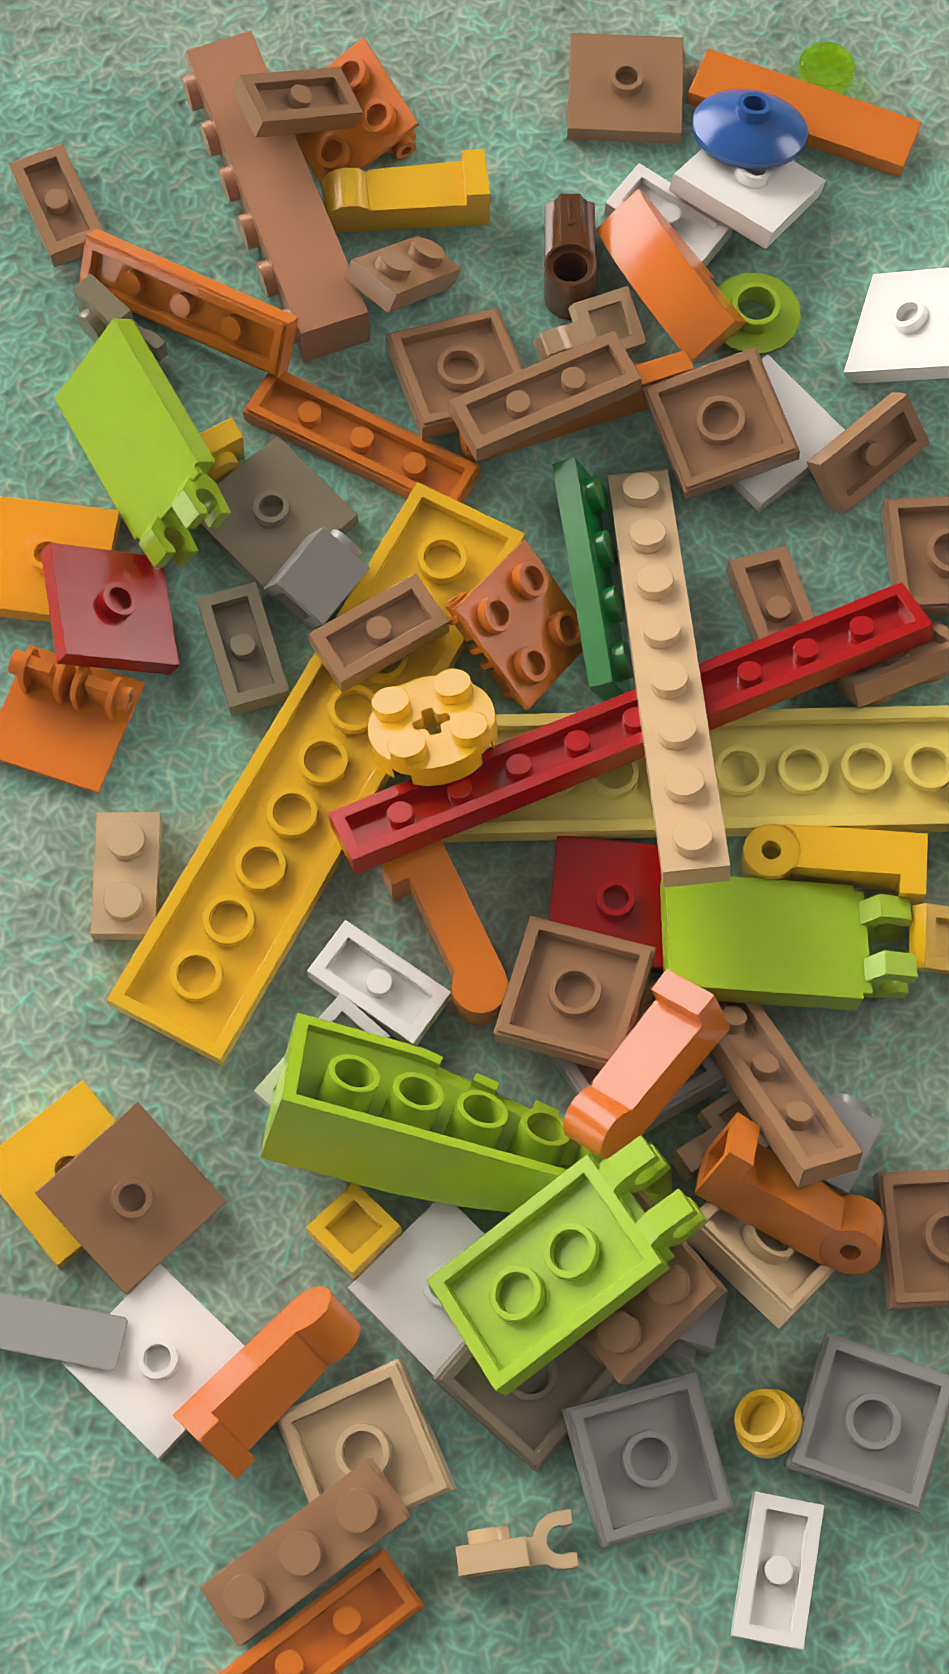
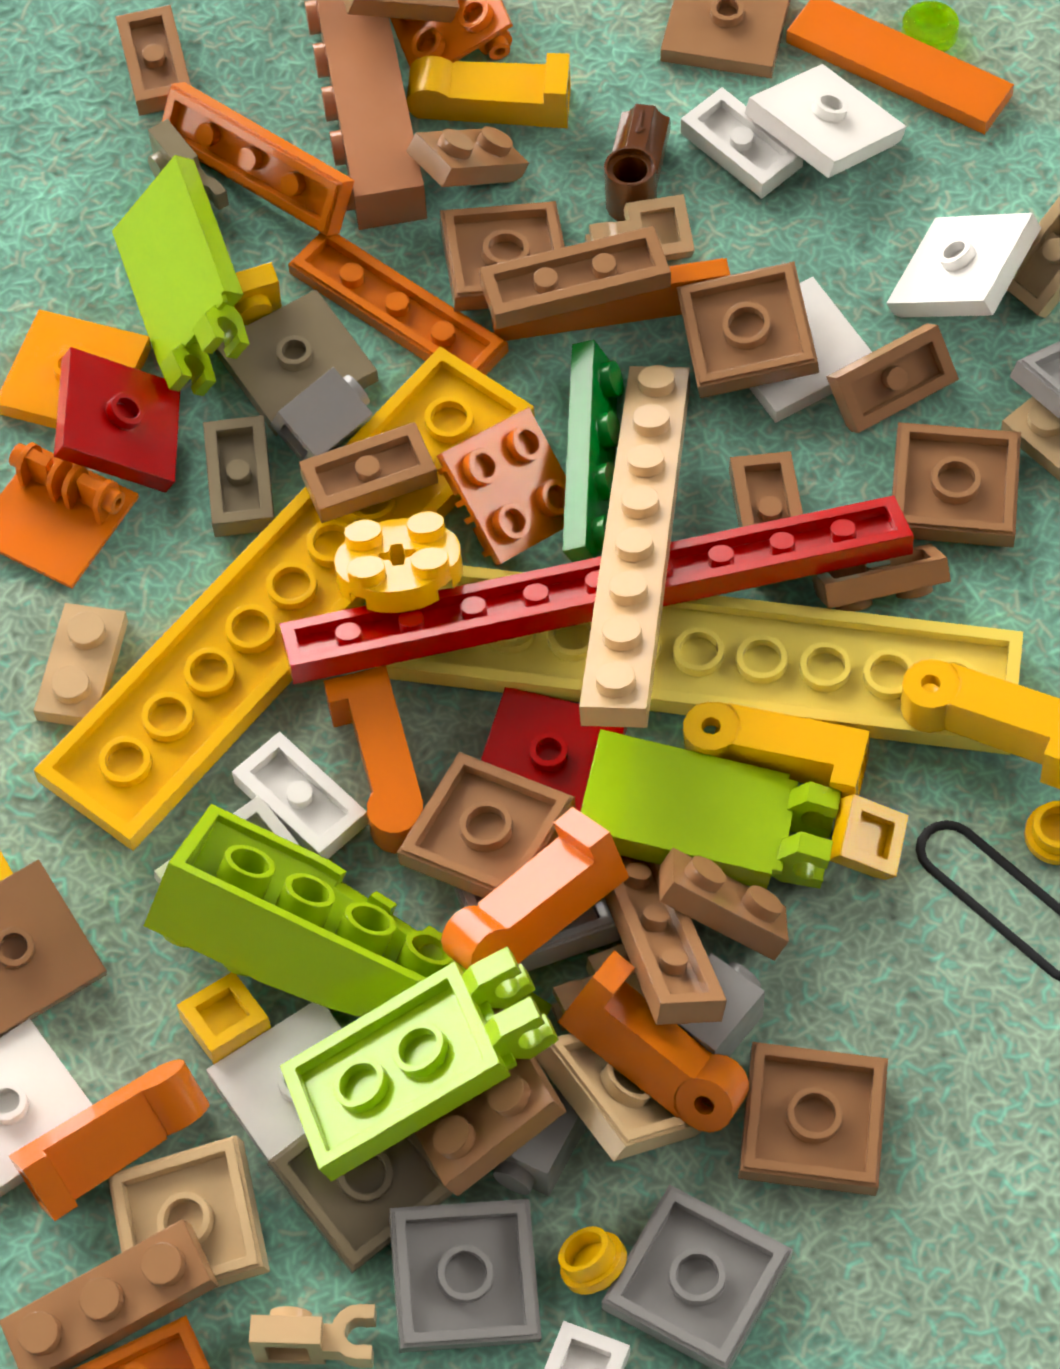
camera: 15 degrees right, 10 degrees down
orange slope [596,189,746,362] -> none
blue dish [692,89,808,169] -> none
lime piece [718,273,801,355] -> none
none -> medium nougat plate [659,848,789,961]

